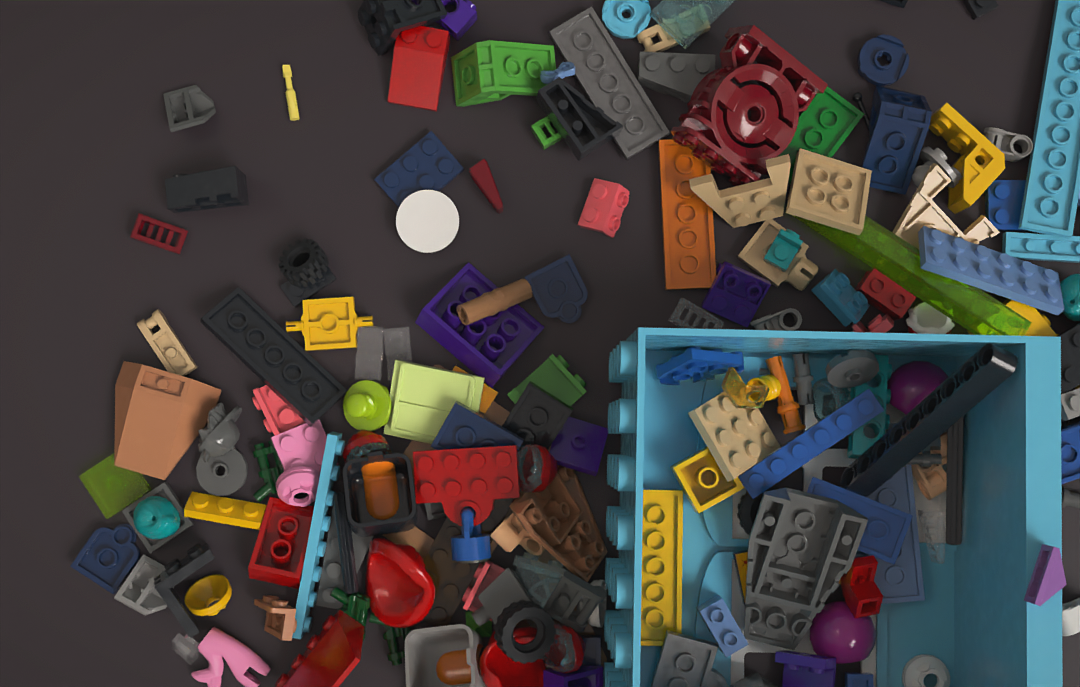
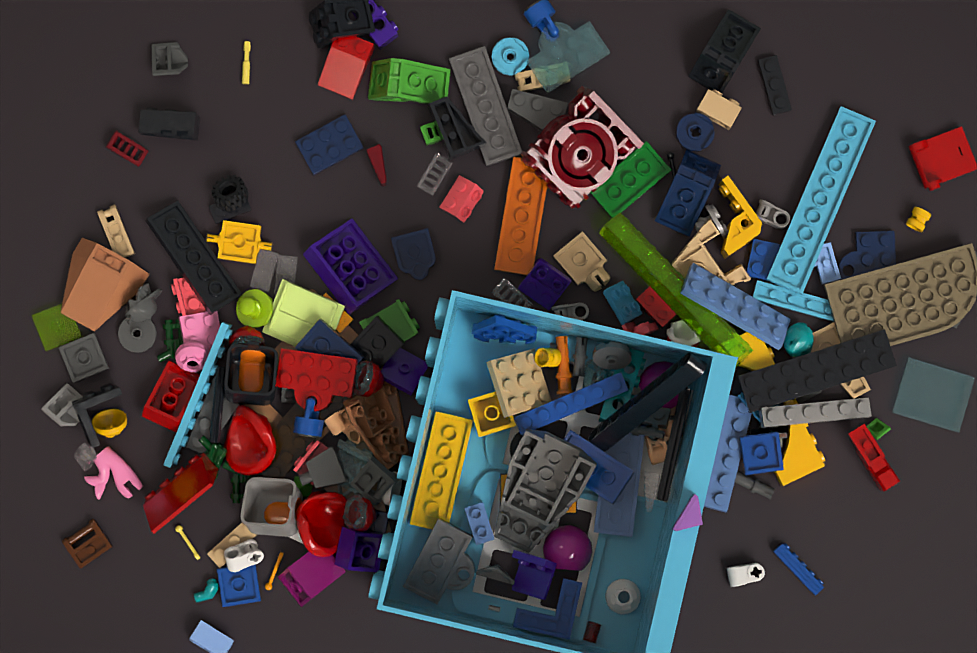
camera: 15 degrees right, 0 degrees up
dark blue plate [70,524,140,594] -> none
teal hair [133,496,181,539] -> none
yellow plate [184,492,267,530] -> none
nougat bracket [254,595,297,641] -> none
white piece [396,190,459,253] -> none
medium nougat axle [457,279,532,325] -> none
black tyre [494,600,556,664] -> none
medium blue piece [540,62,576,84] -> none
tan wing [689,154,791,228] -> none
clear yellow bracket [721,367,770,408] -> none
teal bracket [763,229,803,272] -> none
tan plate [786,148,872,235] -> none
red brick [841,555,883,619] -> none
none -> clear slope [417,152,453,196]
none -> tan brick [696,89,742,130]

